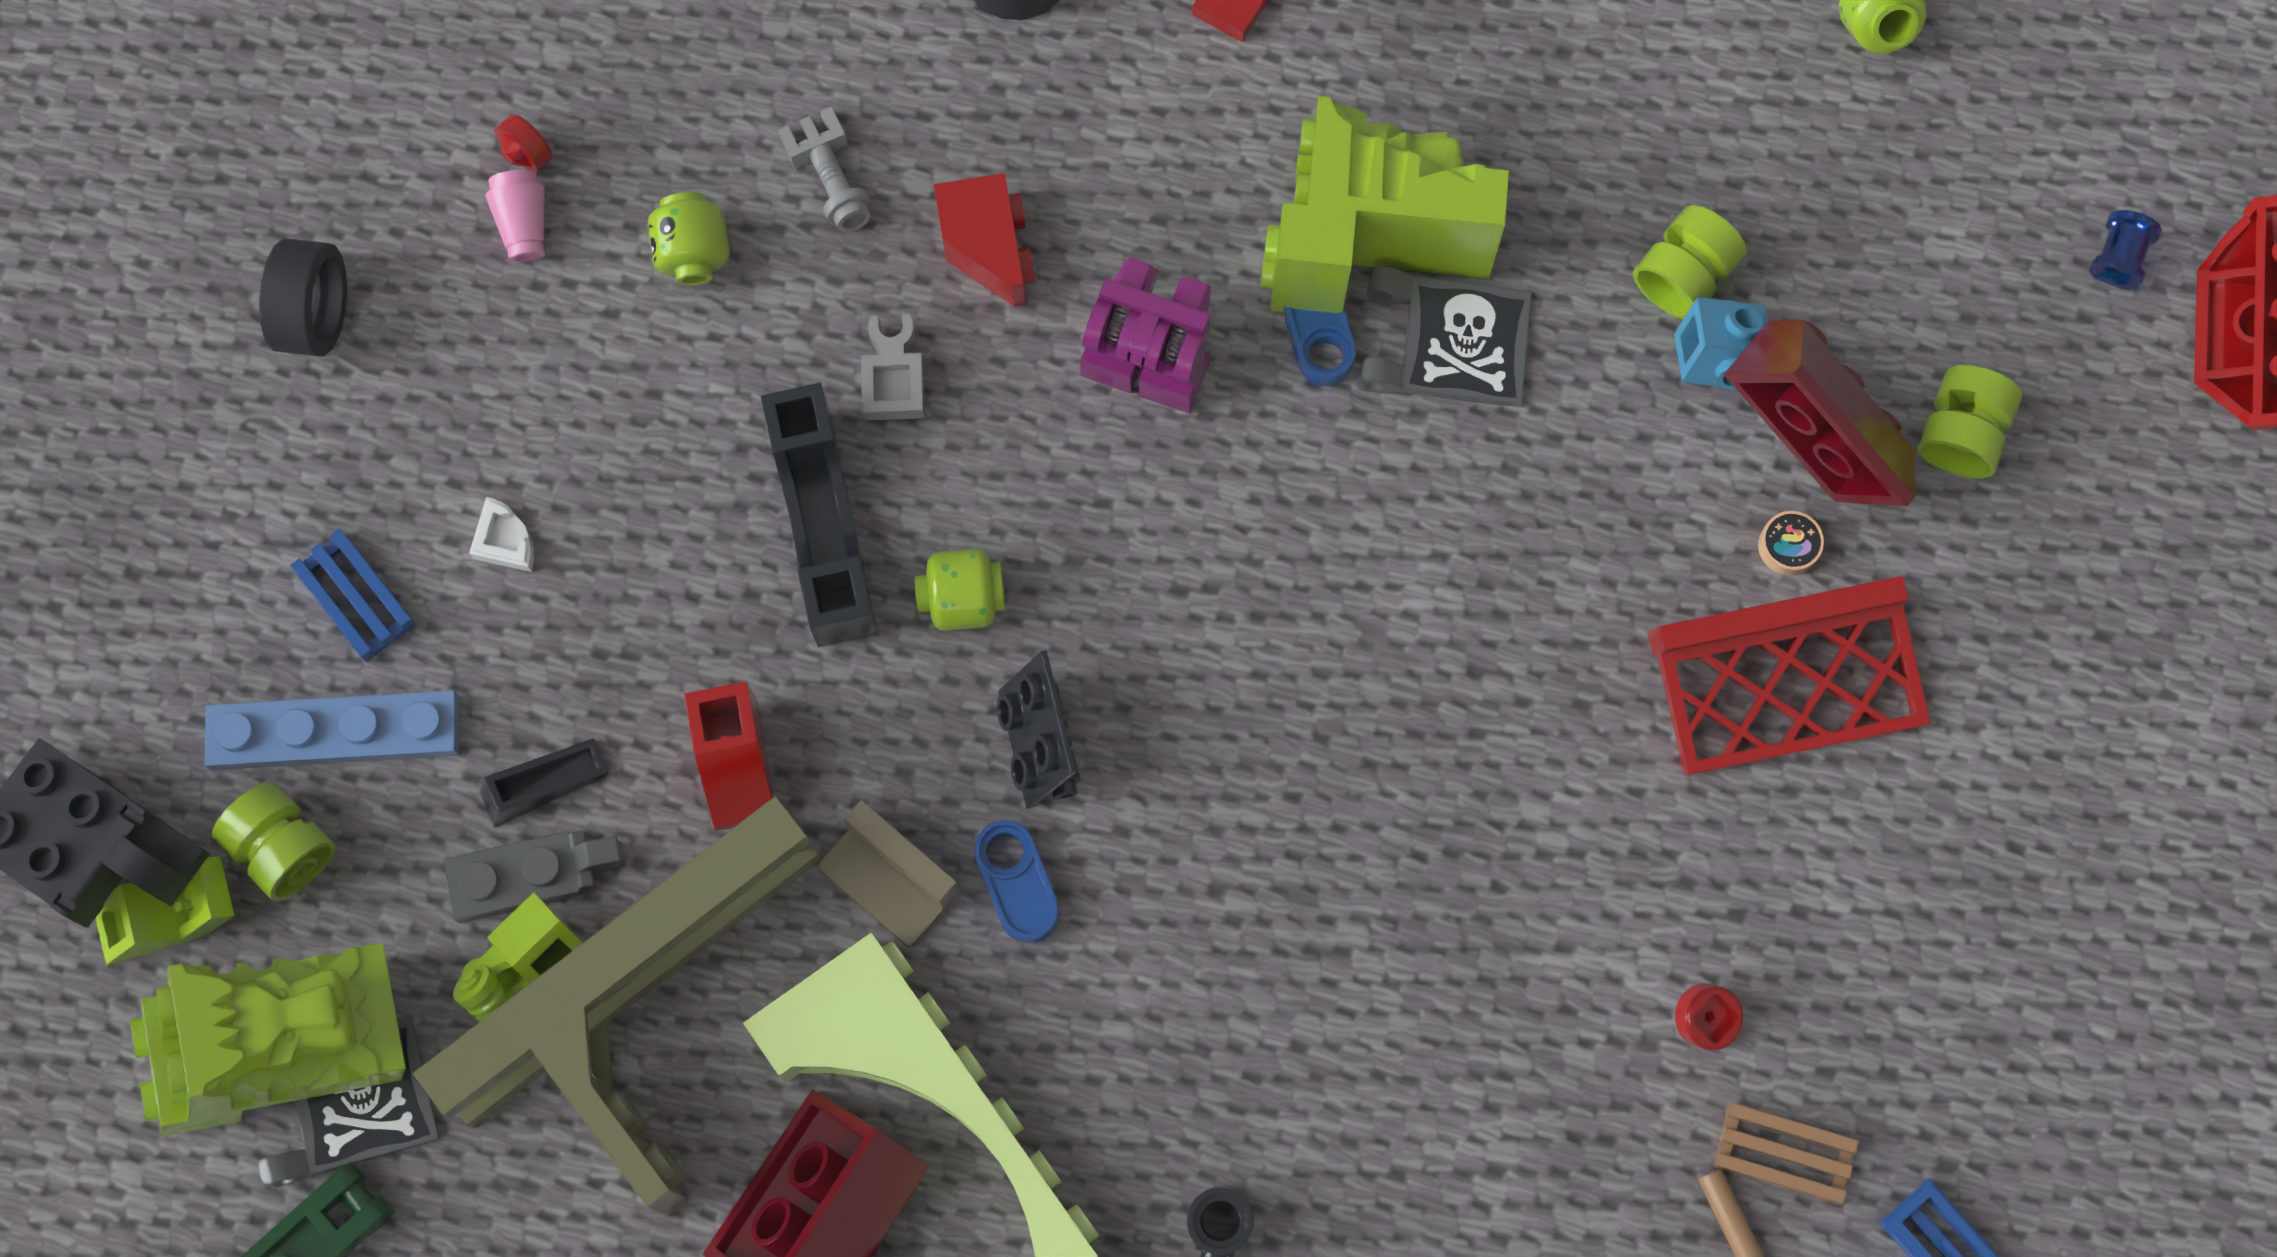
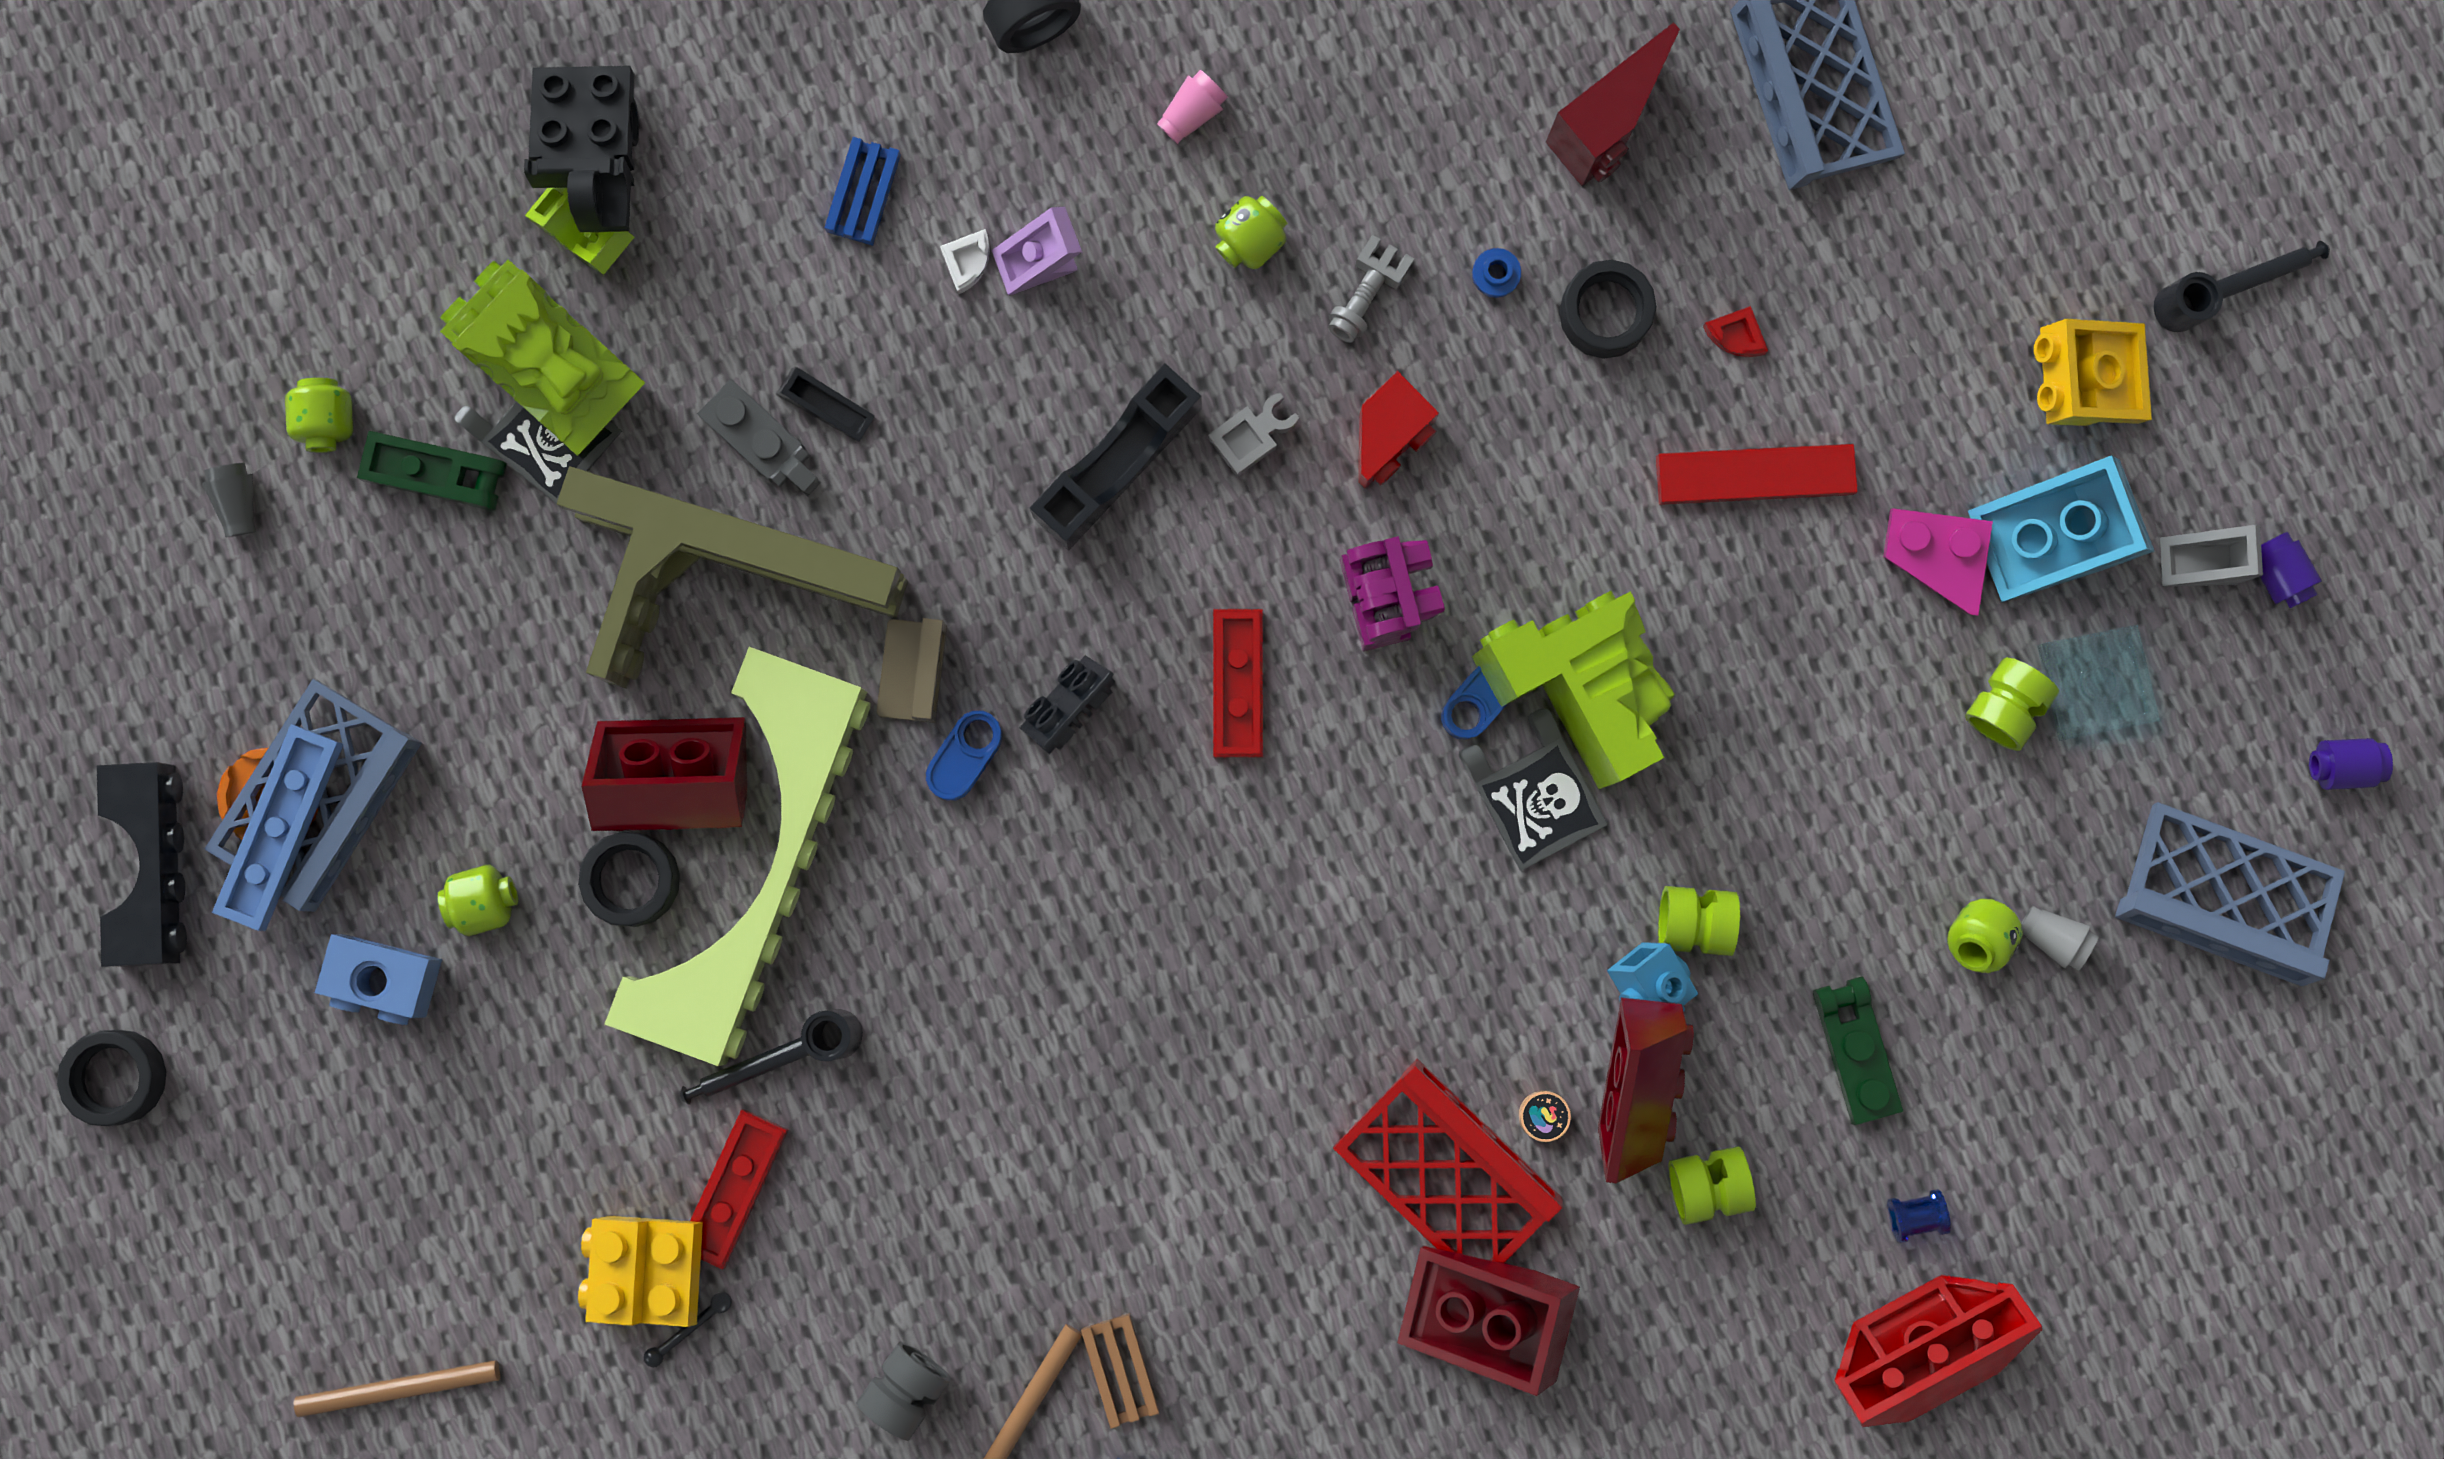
camera: 50 degrees right, 10 degrees up
medium blue plate [204,690,459,771] -> none
lime wheel [212,781,336,902] -> none
lime brick [453,892,584,1022] -> none
red tile [494,114,552,173] -> none
red slope [684,681,774,831] -> none
lime head [915,548,1005,631] -> none
red tile [1675,983,1743,1050] -> none
none -> lavender slope [991,207,1082,295]
none -> red tile [1213,609,1263,758]
none -> dark red slope [1397,1246,1580,1396]
none -> blue plate [1472,248,1521,298]
none -> dark green plate [1813,976,1904,1125]

